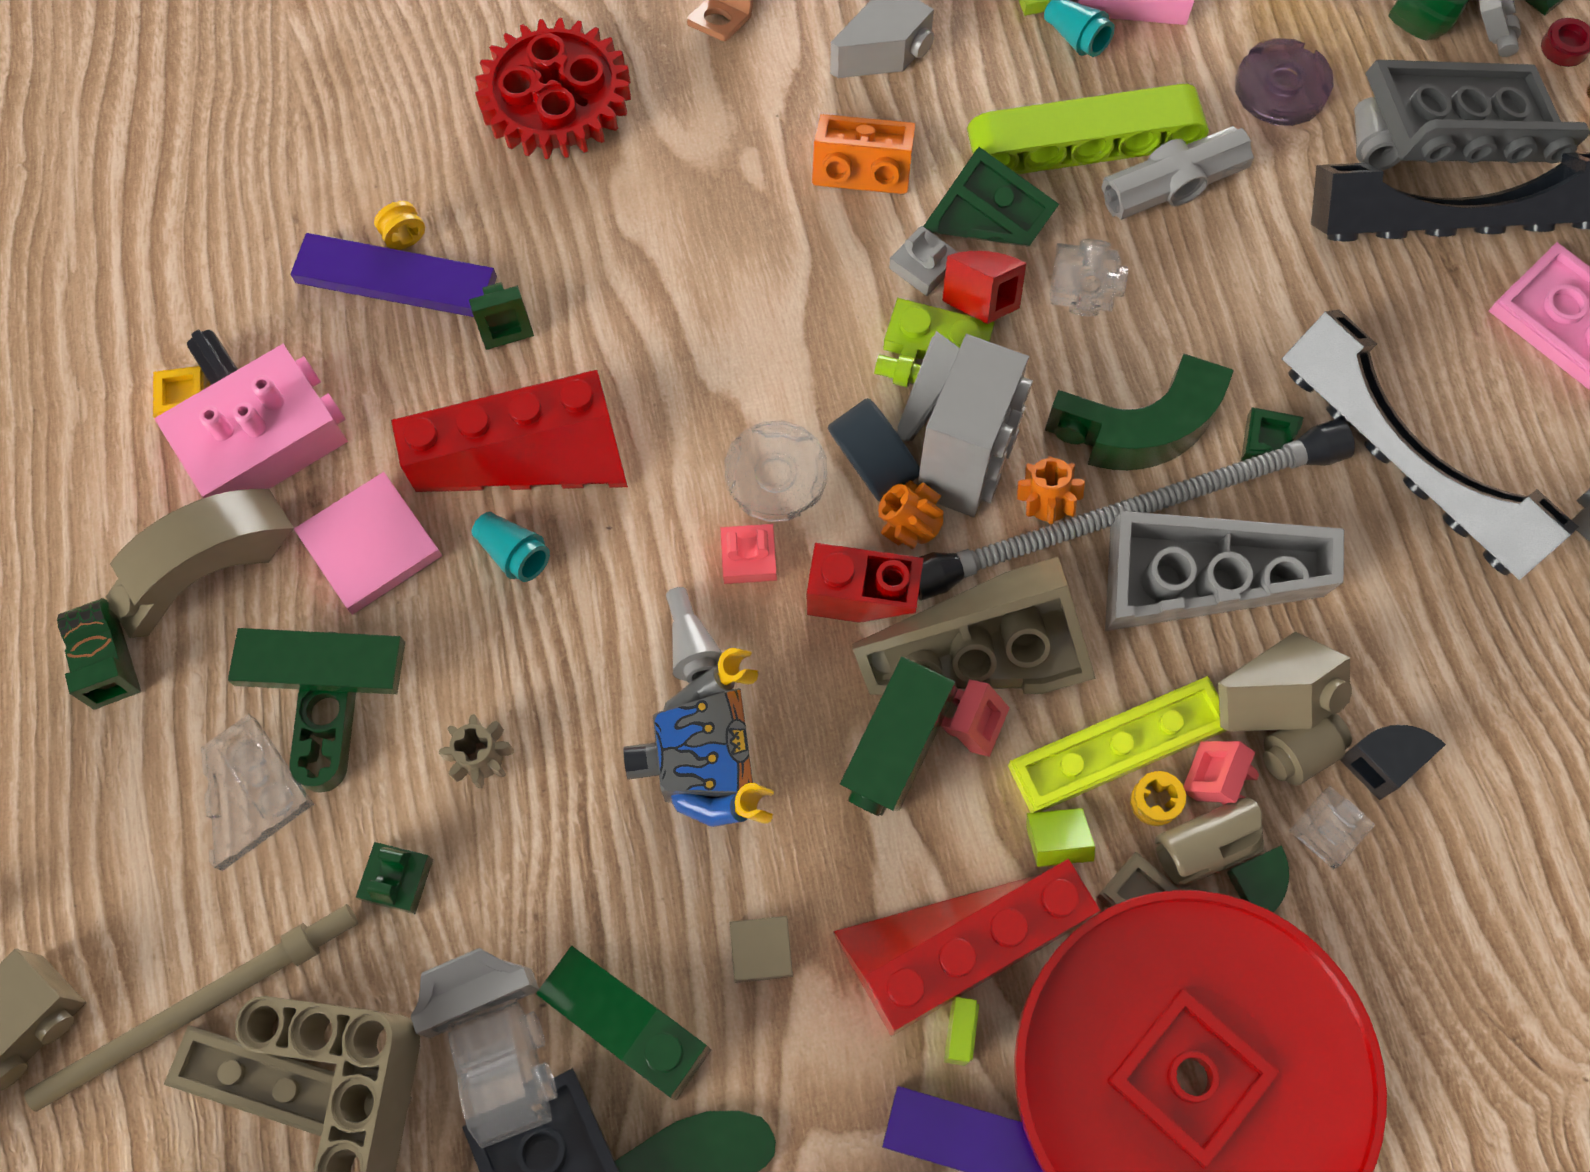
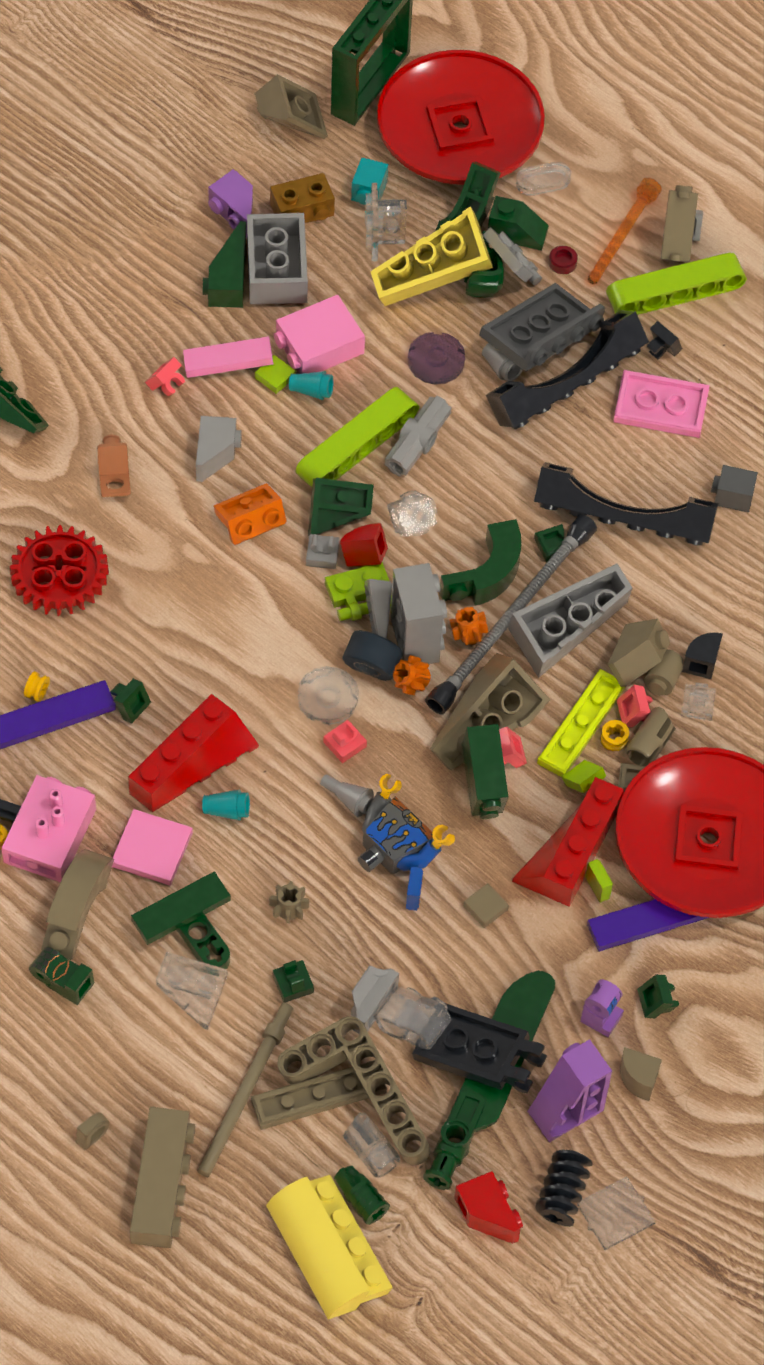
camera: 40 degrees left, 10 degrees down
dark green slope [536,945,711,1100] -> none
red slope [806,543,923,623] -> none
dark green tile [1227,845,1289,912] -> none
none -> blue tile [406,867,423,911]

